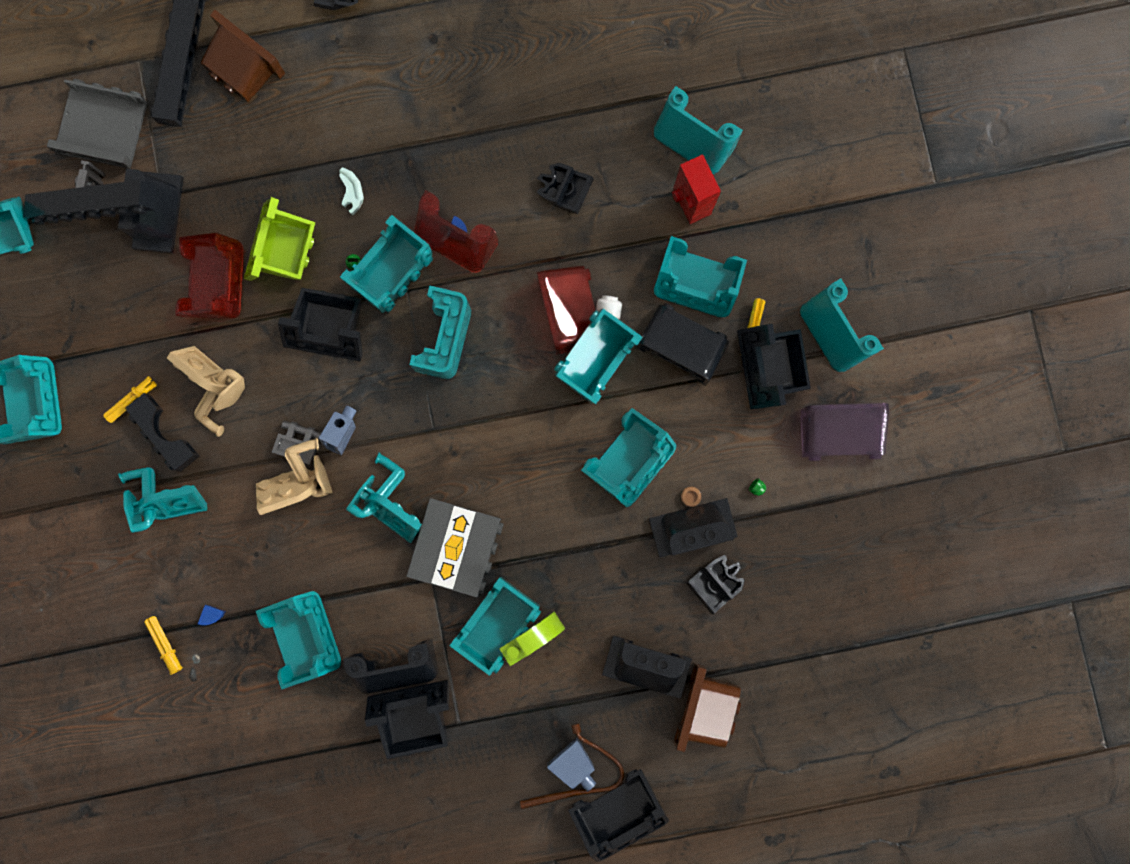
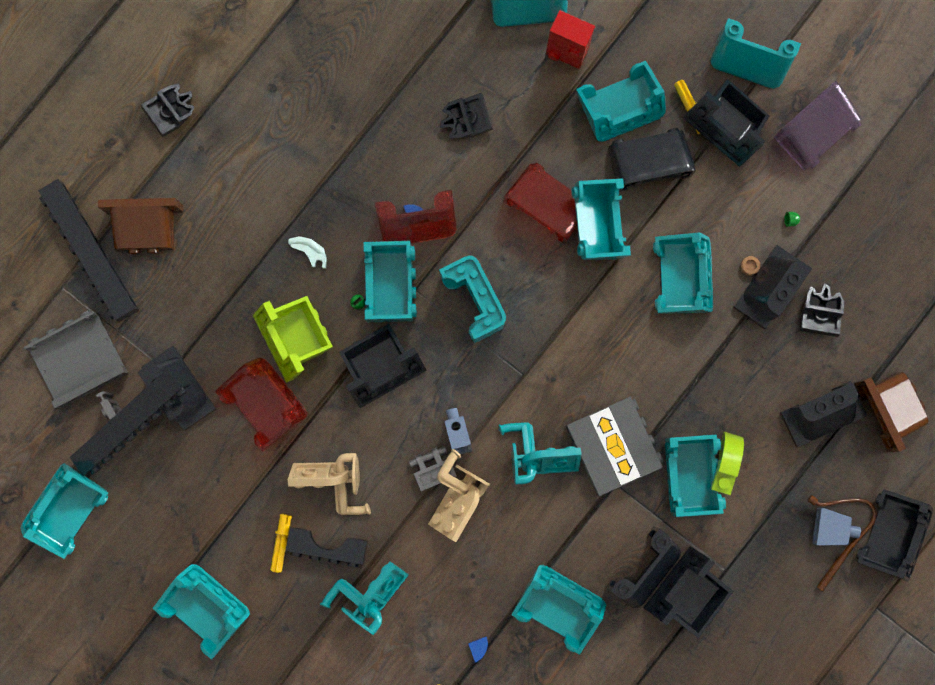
camera: 45 degrees left, 0 degrees up
white head [595,295,622,320] -> none

